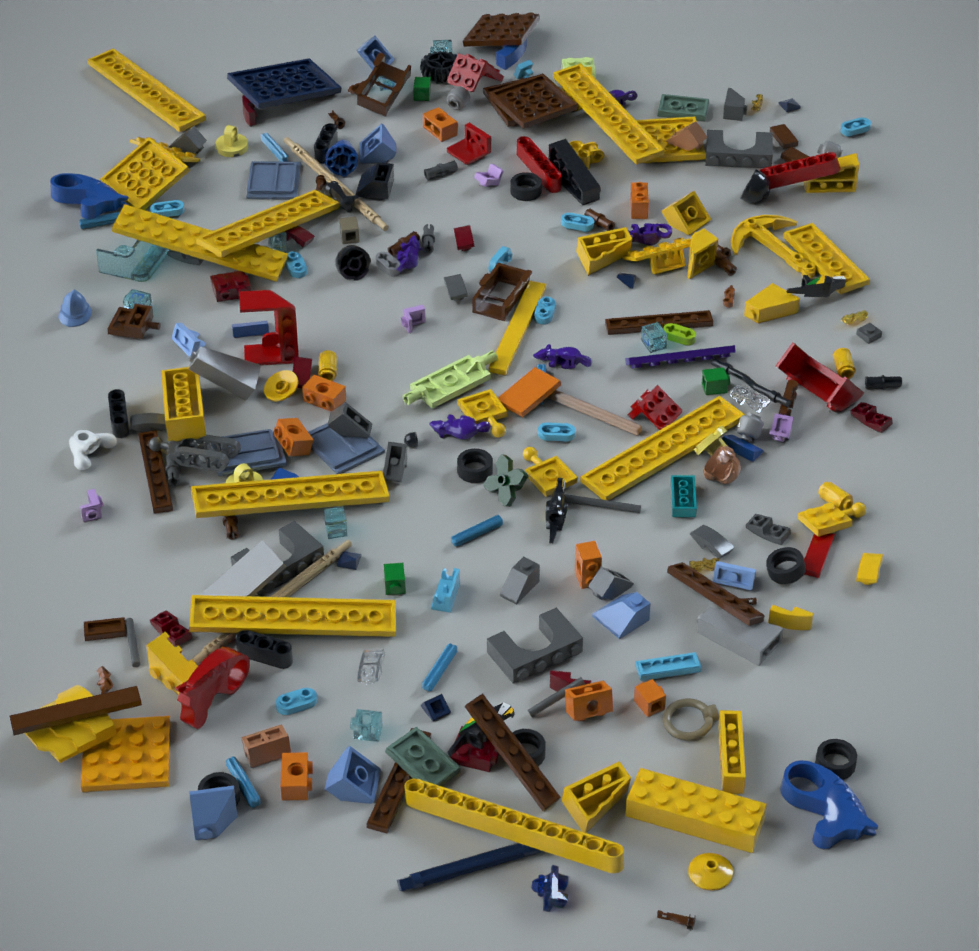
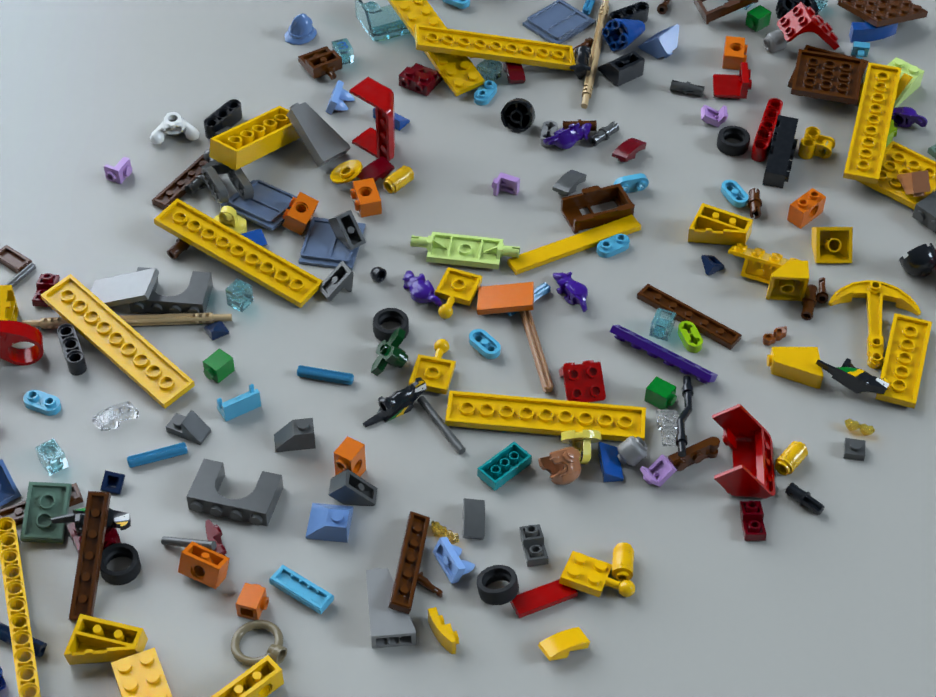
camera: 45 degrees right, 5 degrees up
dark tan brick [339,216,359,244] -> none
dark purple animal [628,223,673,246] -> none
none -> dark grey slope [166,410,211,445]

